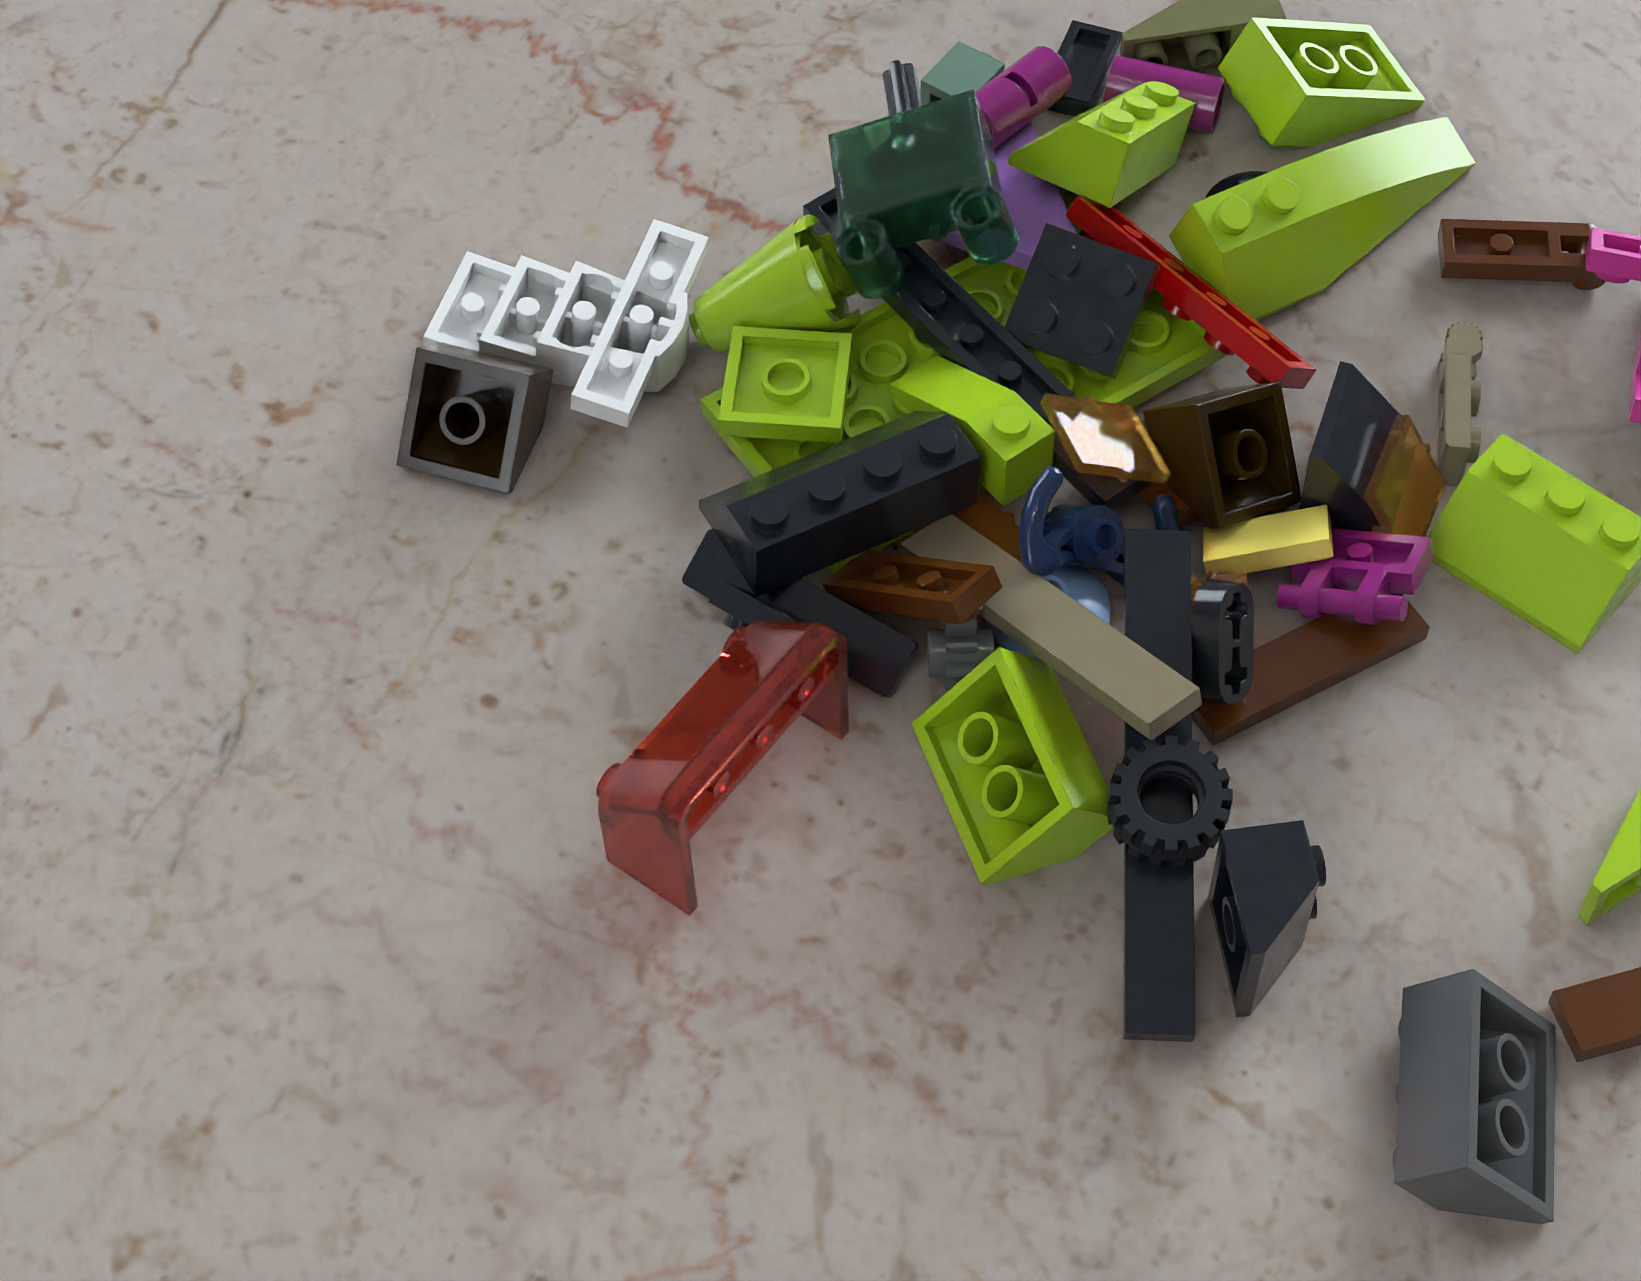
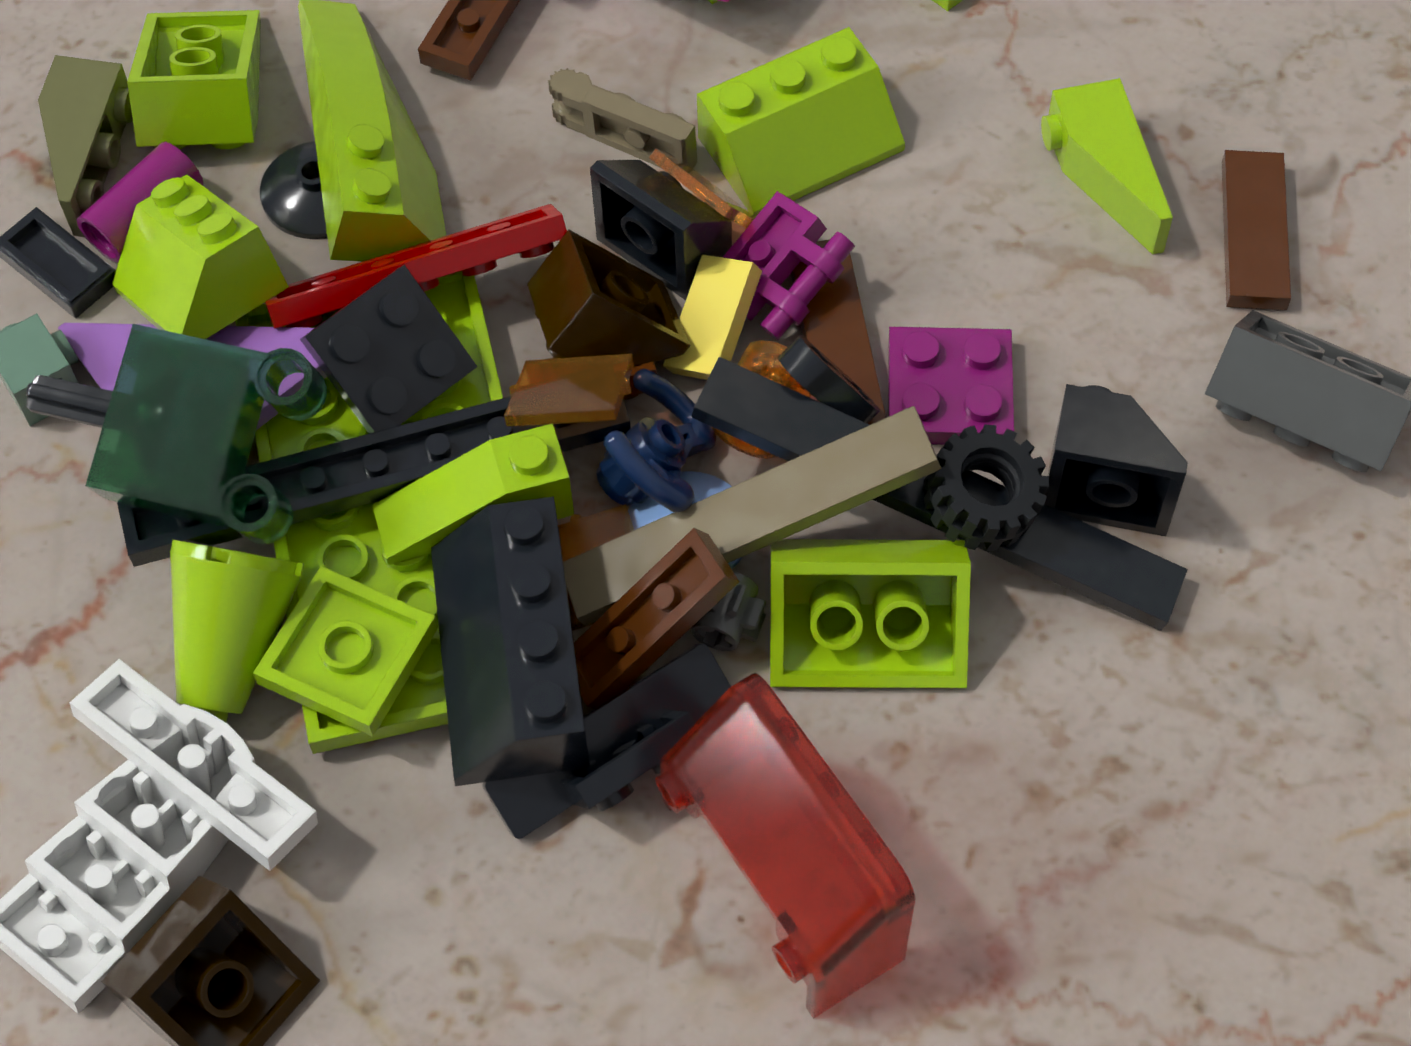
camera: 70 degrees left, 5 degrees up
magenta pin [955,46,1072,152] -> none
none -> magenta plate [888,326,1014,445]

